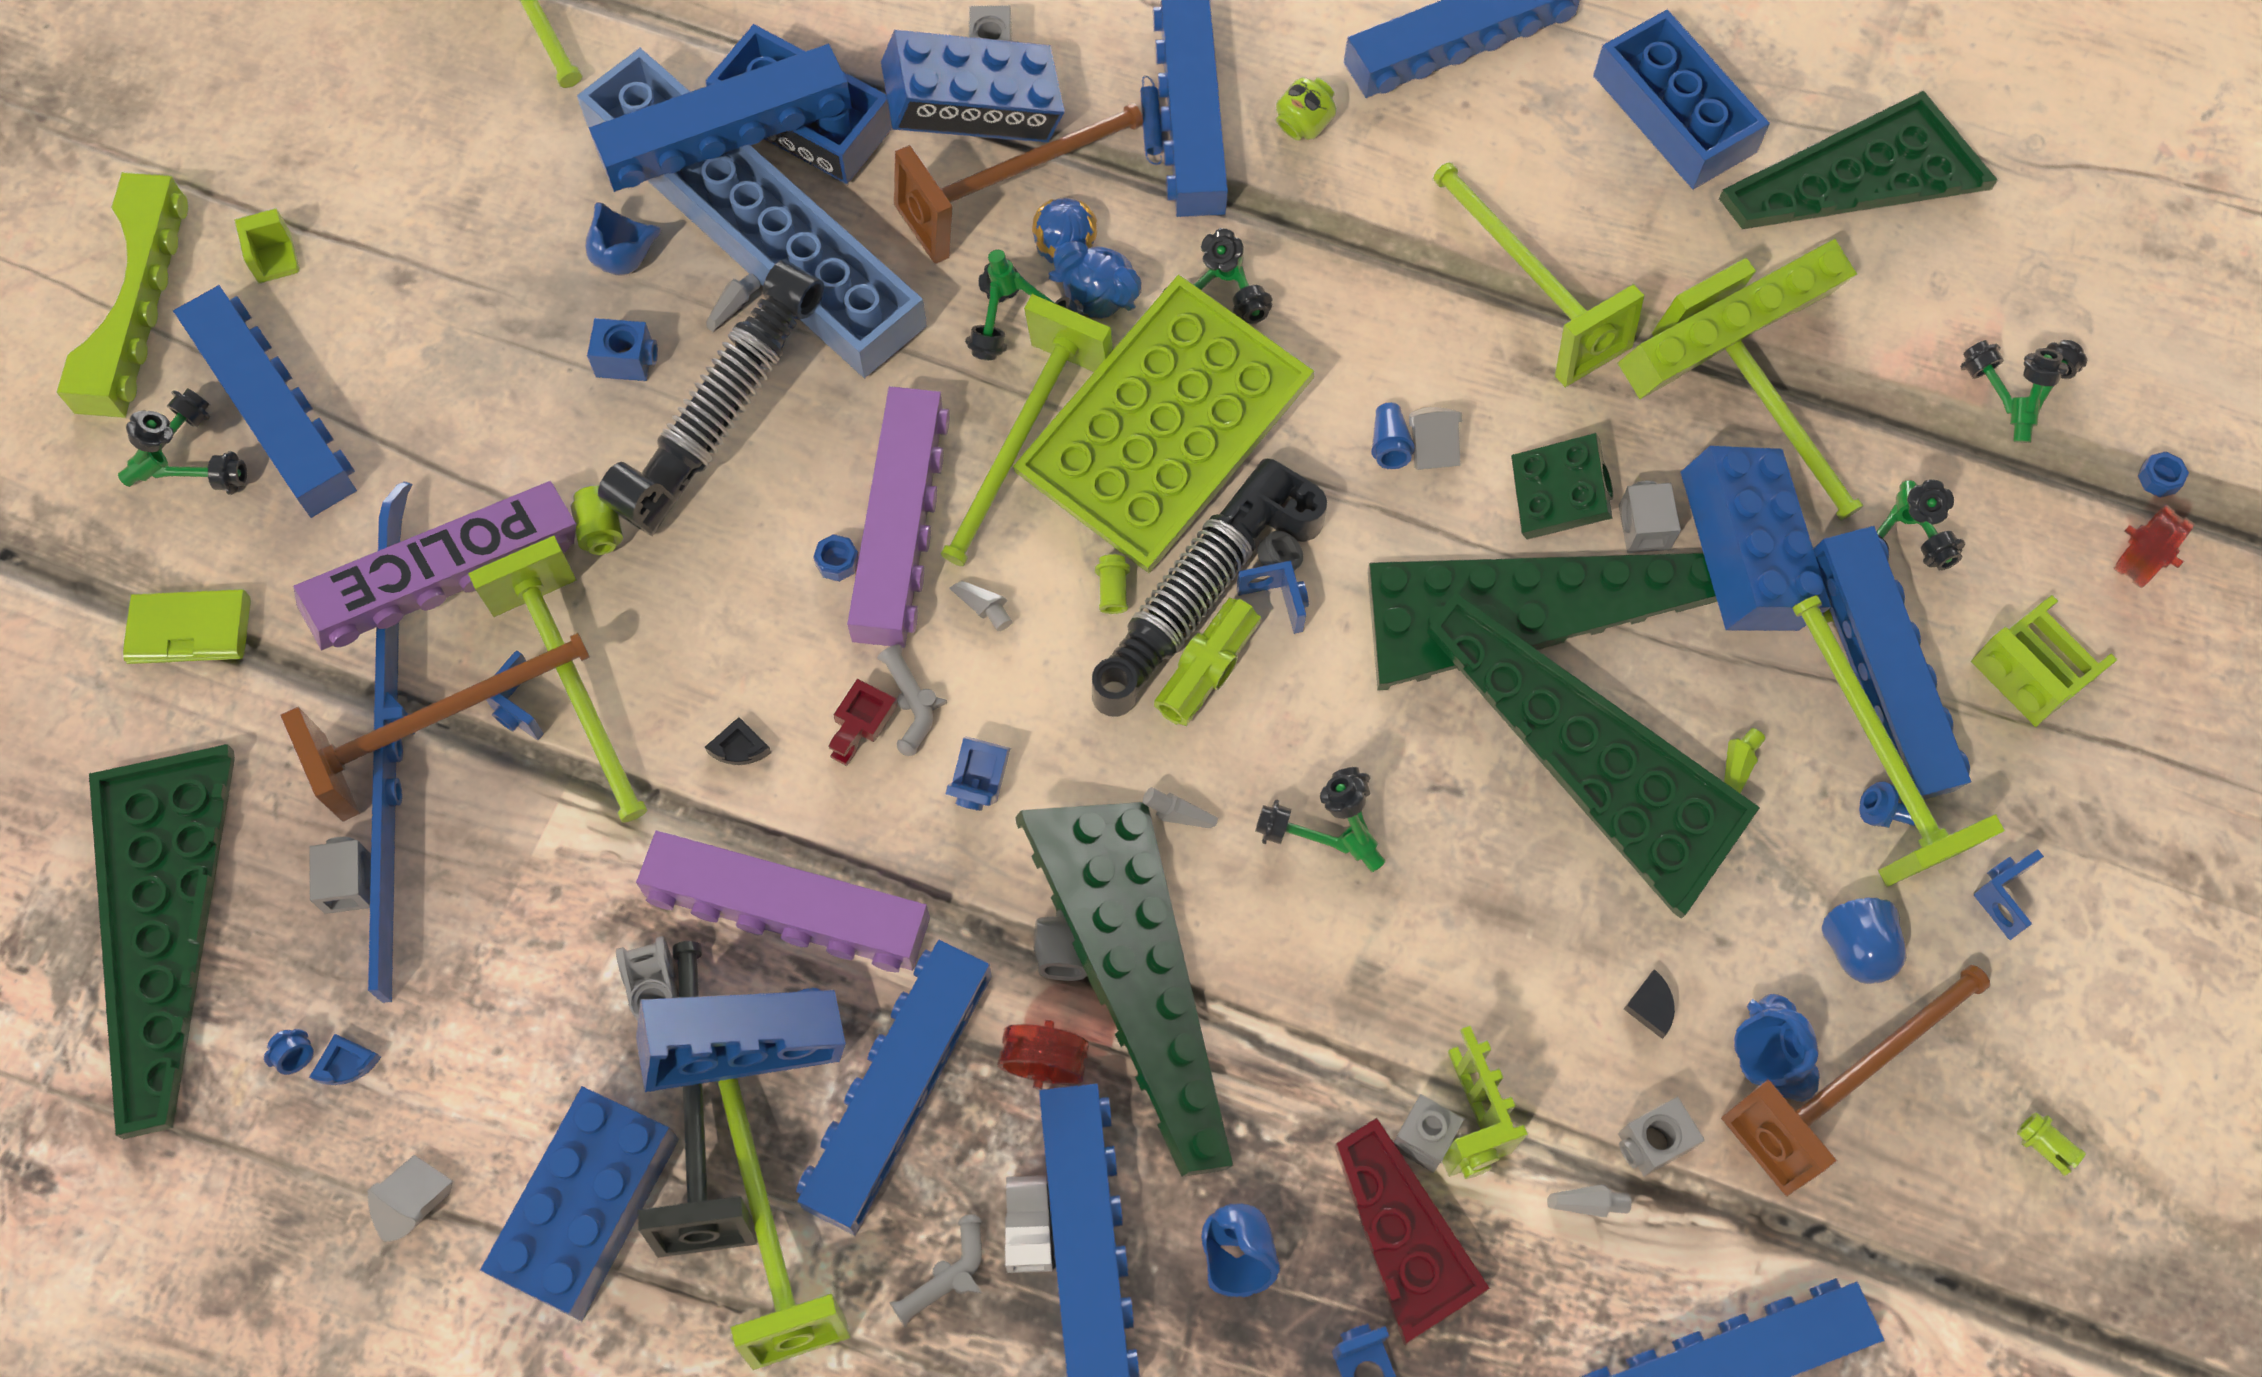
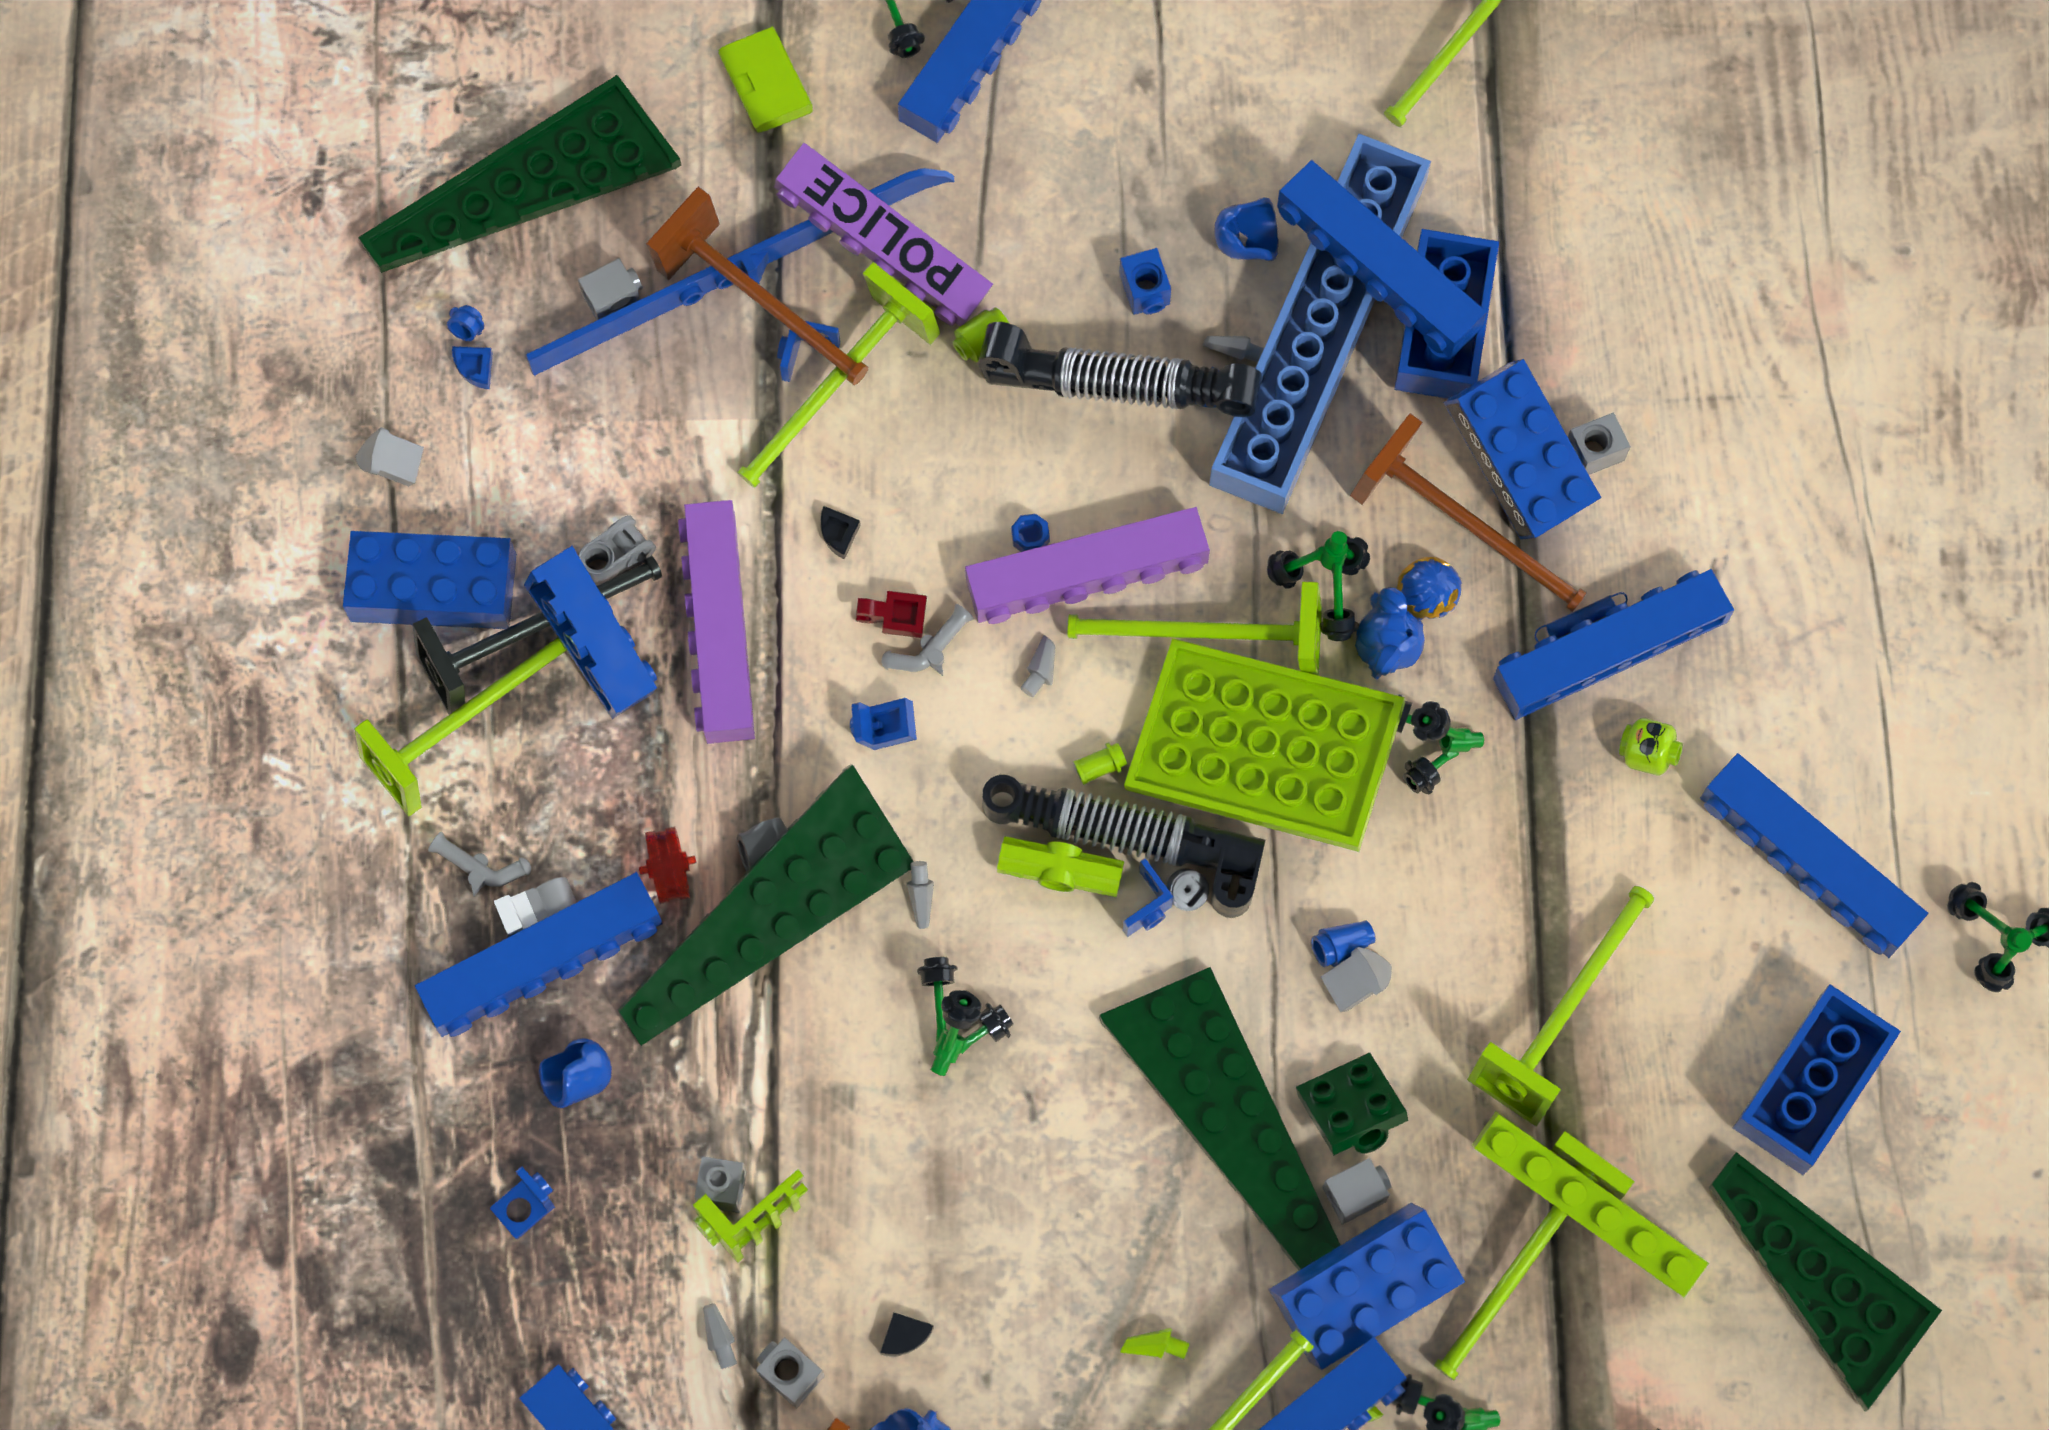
camera: 70 degrees right, 5 degrees up
blue brick [796,939,992,1236] -> none
dark red wing [1335,1118,1490,1346] -> none
dark green wing [1427,592,1760,918] -> none

